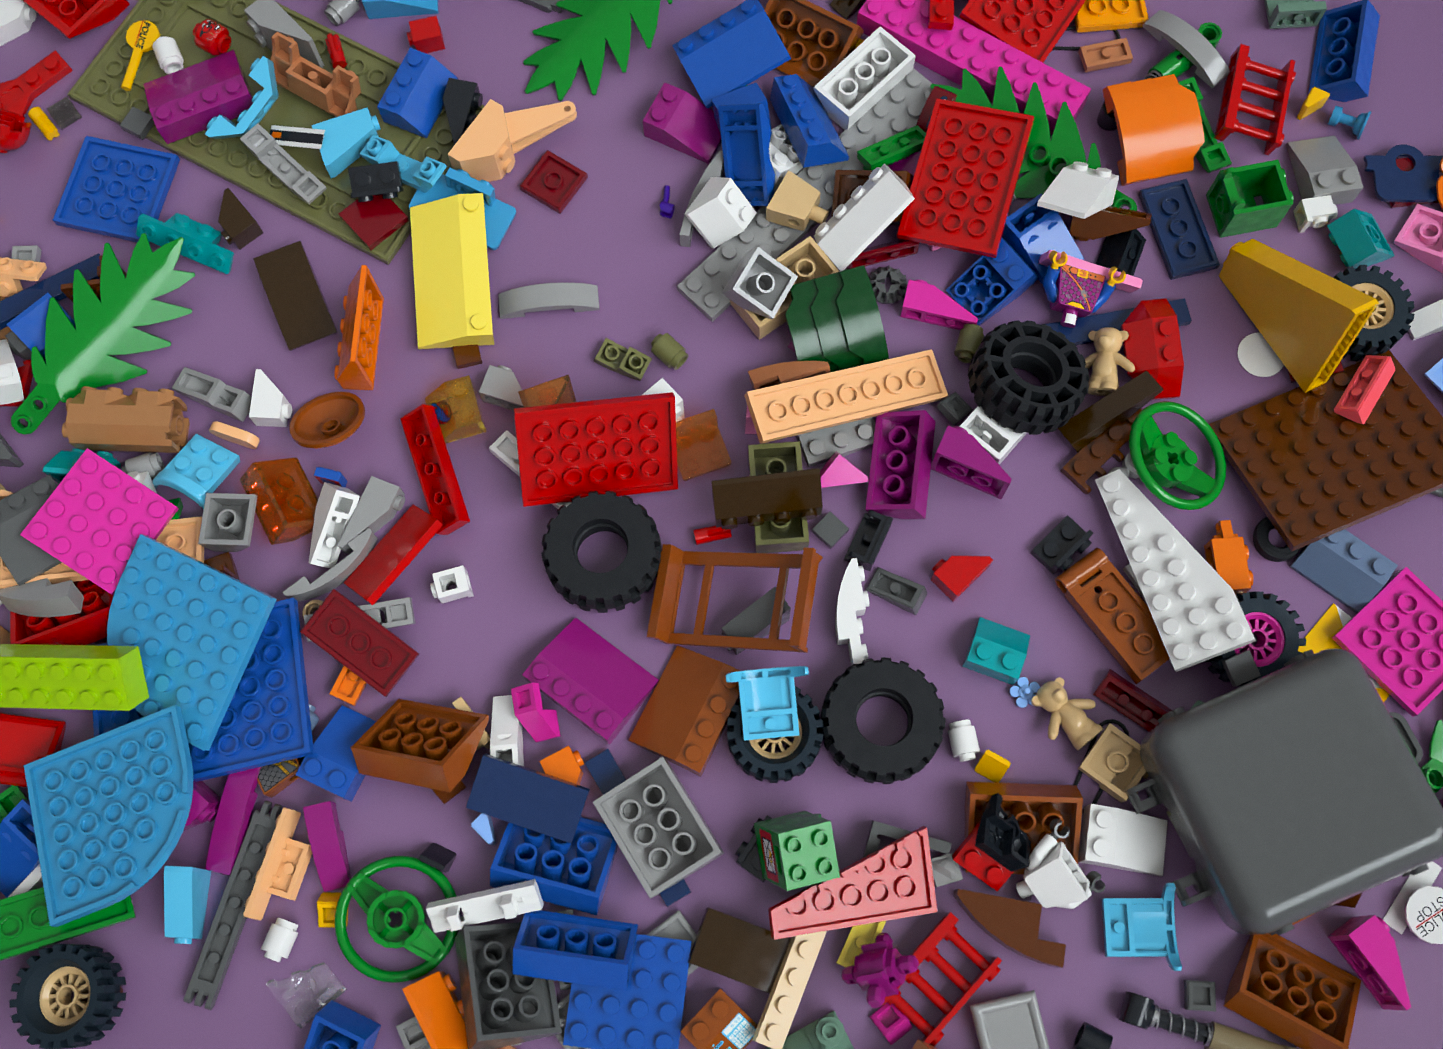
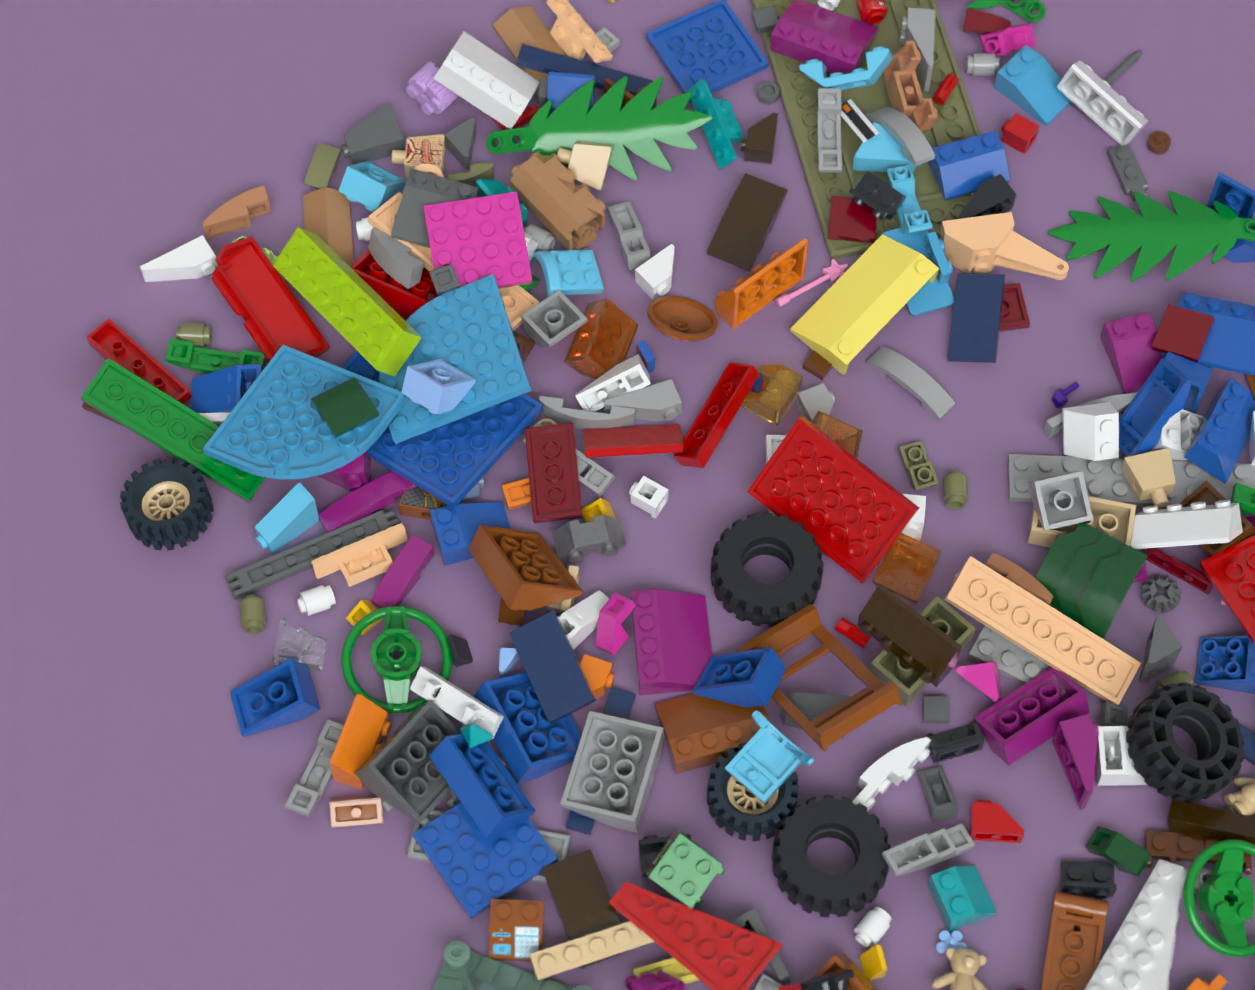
camera: 45 degrees right, 10 degrees down
light nougat tile [209,421,260,449] -> none
dark pink slope [900,280,978,330] -> none
none -> olive brick [239,595,266,634]
none -> dark green slope [311,377,379,438]
none -> light blue slope [401,359,476,414]
none -> dark grey tile [429,264,460,295]
none -> olive slope [448,162,494,187]
none -> teal slope [460,723,493,748]
none -> flat silver brick [552,515,627,563]
none -> torso [557,141,613,190]
none -> yellow slope [582,498,616,523]
none -> blue slope [692,647,786,707]
none -> dark grey tile [756,81,779,104]
none -> bright pink piece [775,259,848,307]
none -> light grey slope [865,107,935,166]
none -> light grey slope [882,823,975,877]
none -> dark blue tile [947,273,1005,363]
none -> dark green slope [1085,826,1152,877]
none -> dark grey slope [1139,617,1182,683]
none -> dark red tile [1151,304,1215,362]

